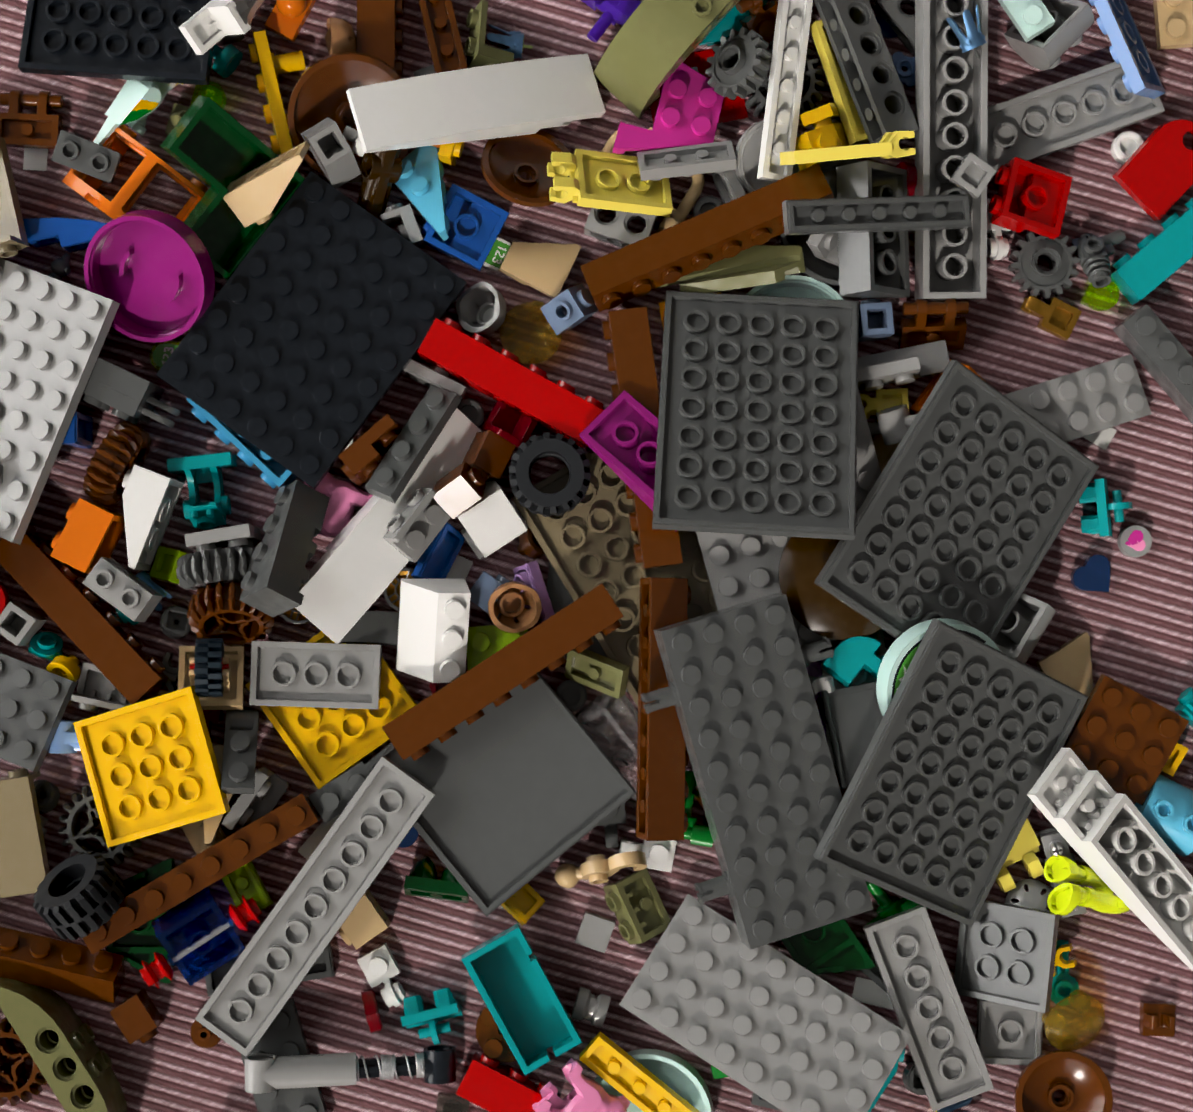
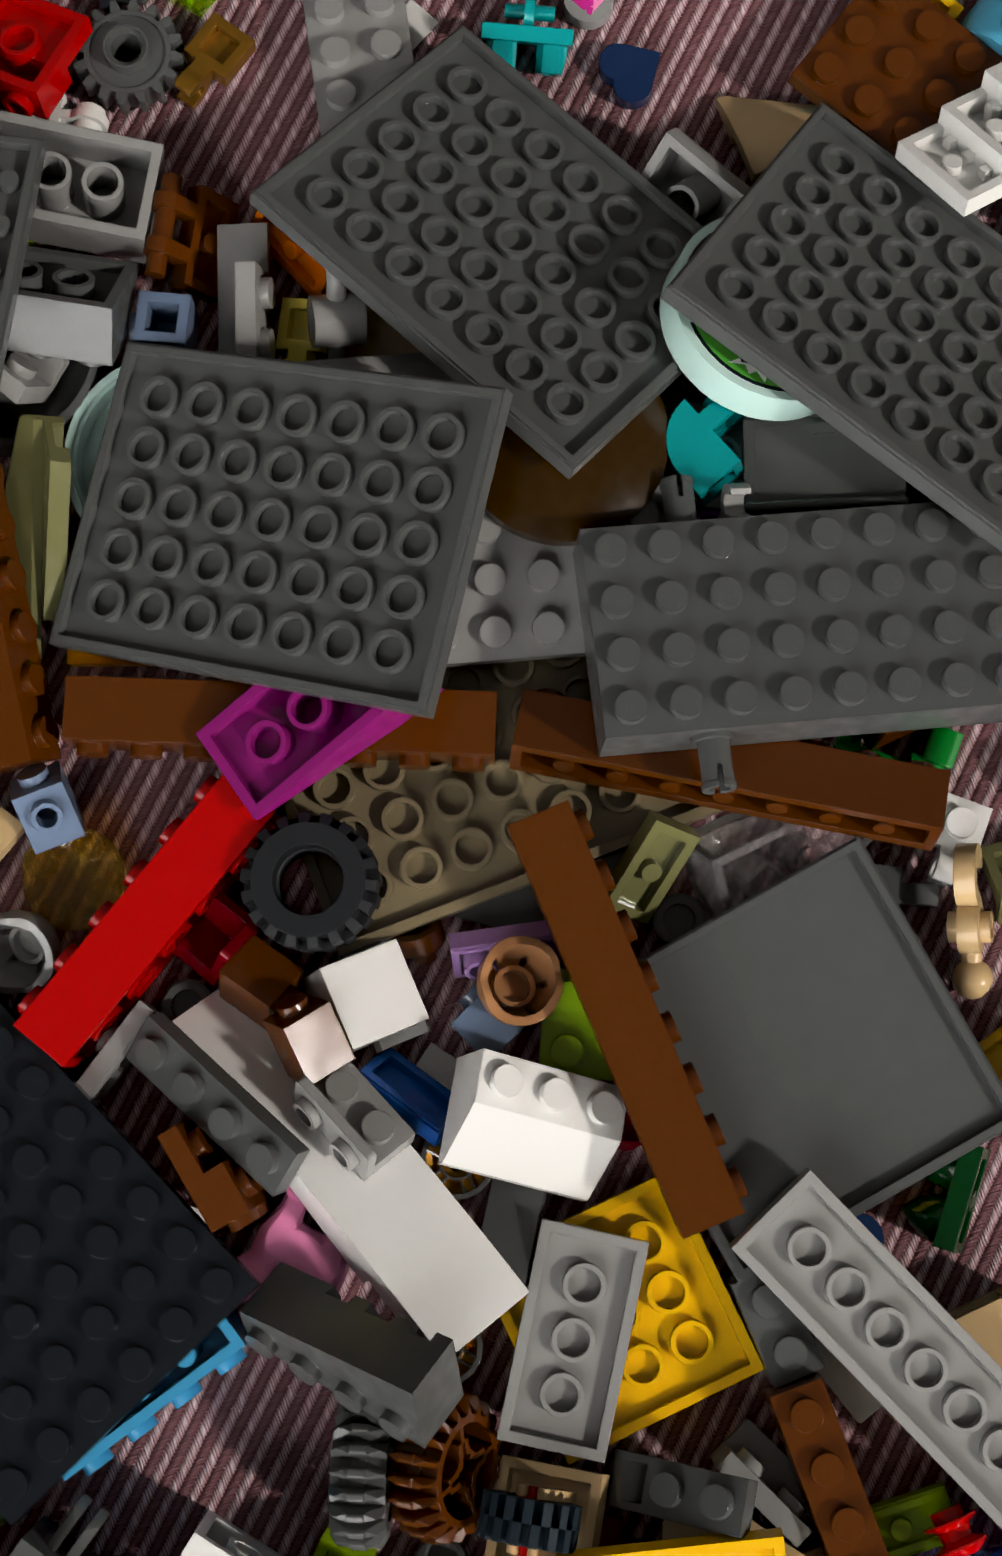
camera: 85 degrees left, 5 degrees down
teal tile [167,452,237,530] -> none
light grey plate [184,523,262,552] -> none

